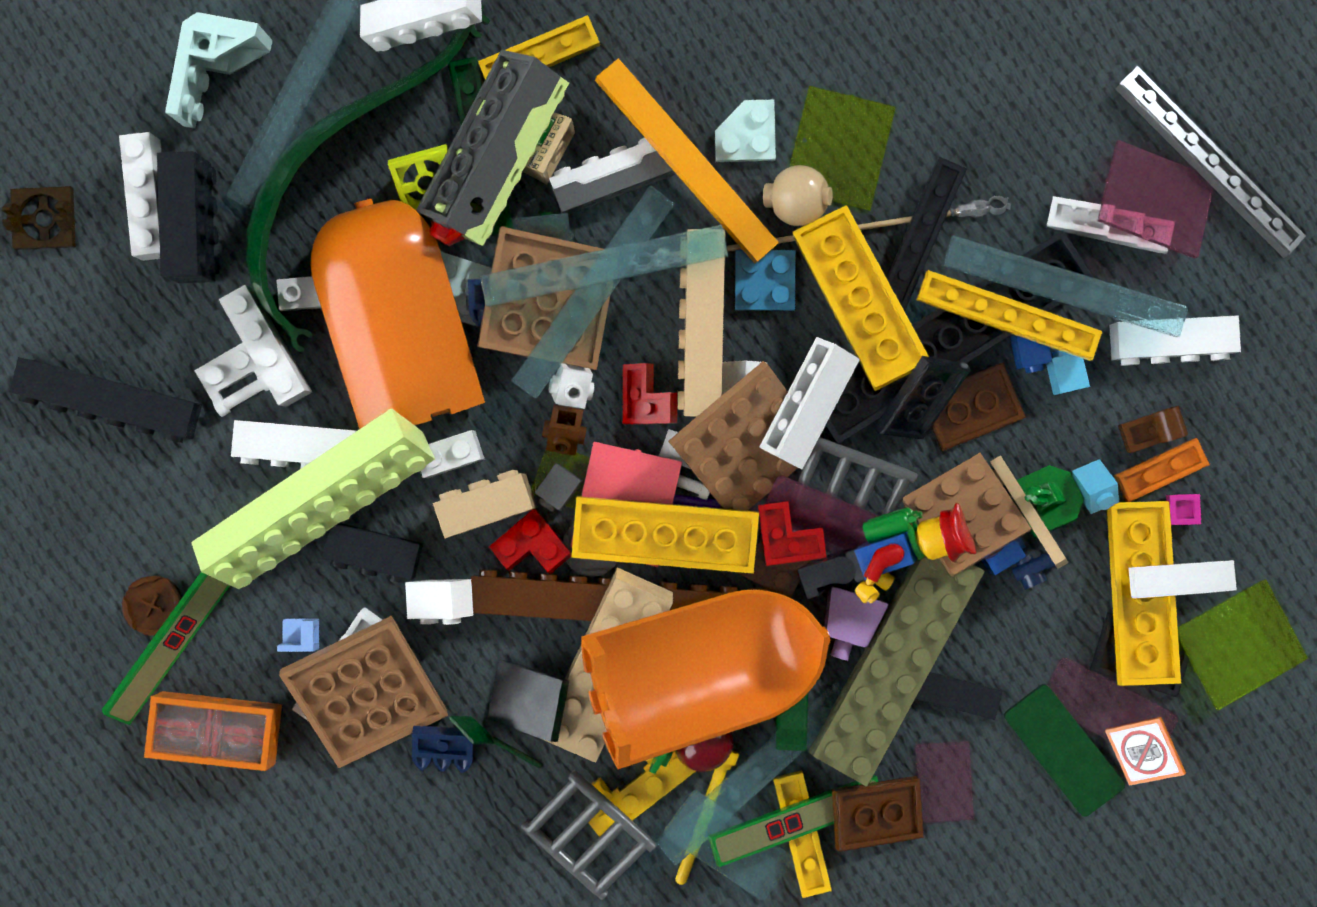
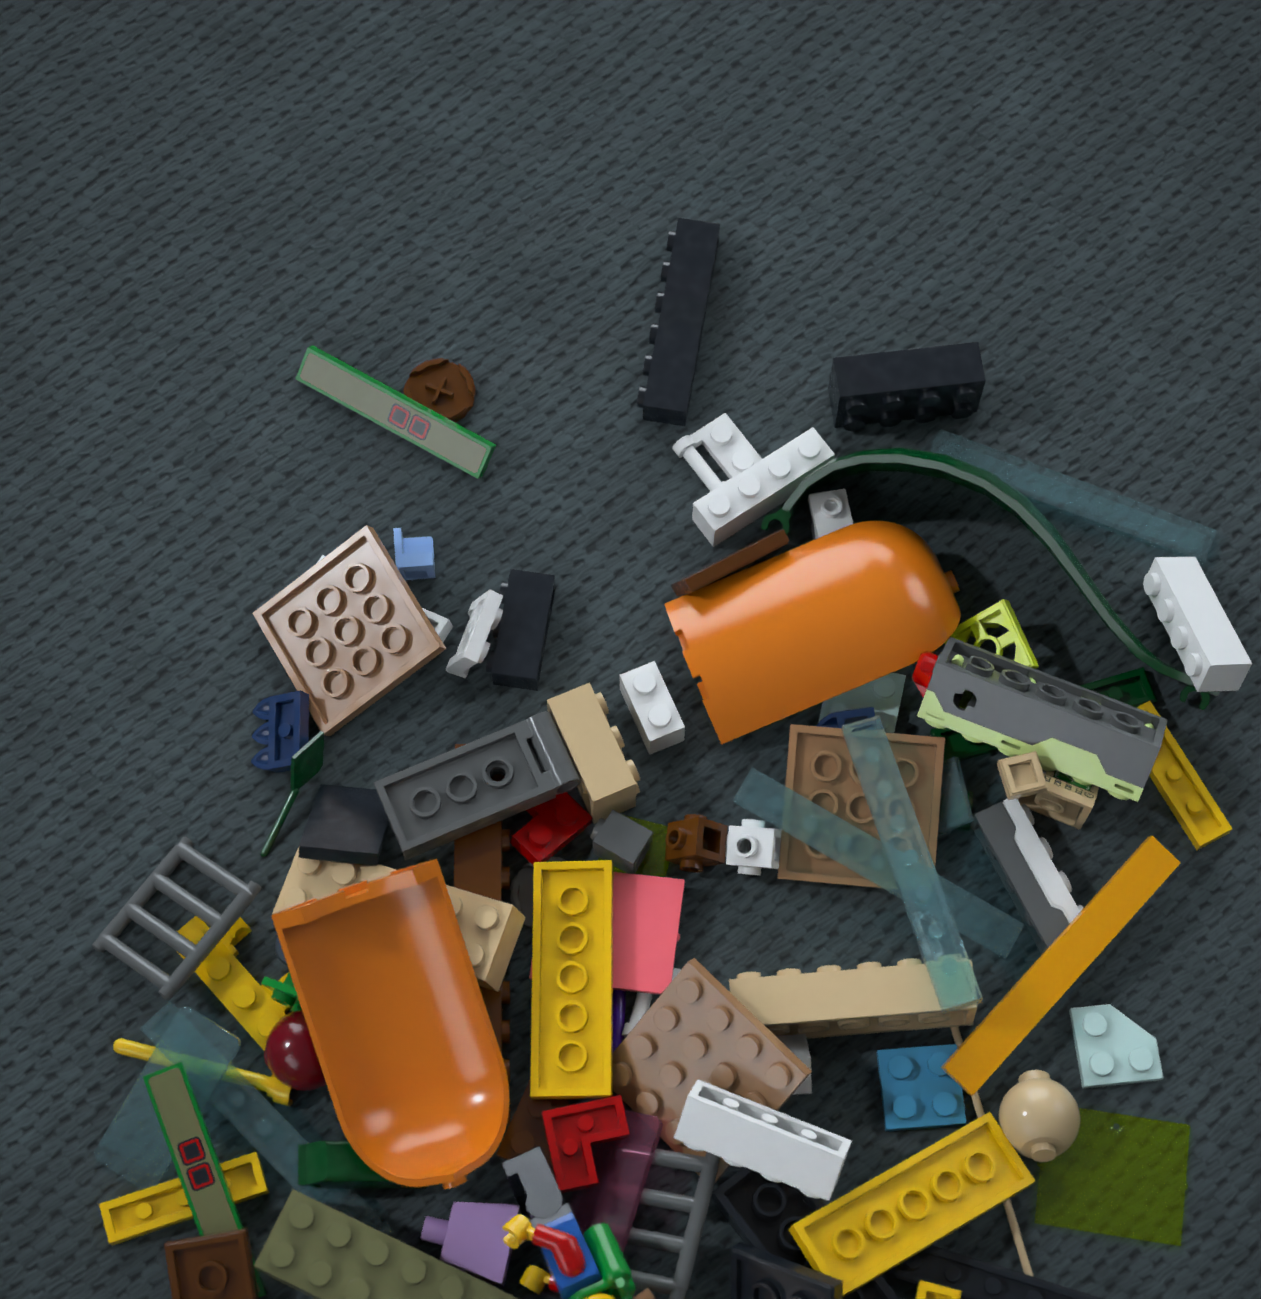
camera: 85 degrees right, 20 degrees down
dark brown piece [2,186,76,250] -> none
white brick [119,132,161,261] -> none
brick [144,691,282,771] -> none
light aqua bracket [165,12,272,128] -> none
yellowish green brick [191,408,435,589] -> none
white brick [231,420,356,468] -> none
white brick [405,579,473,624] -> none
red plate [622,363,678,425] -> none
none -> dark grey hinge [374,711,582,860]
none -> white plate [446,590,503,678]
none -> reddish brown tile [671,529,789,597]
none -> tan tile [997,751,1048,801]

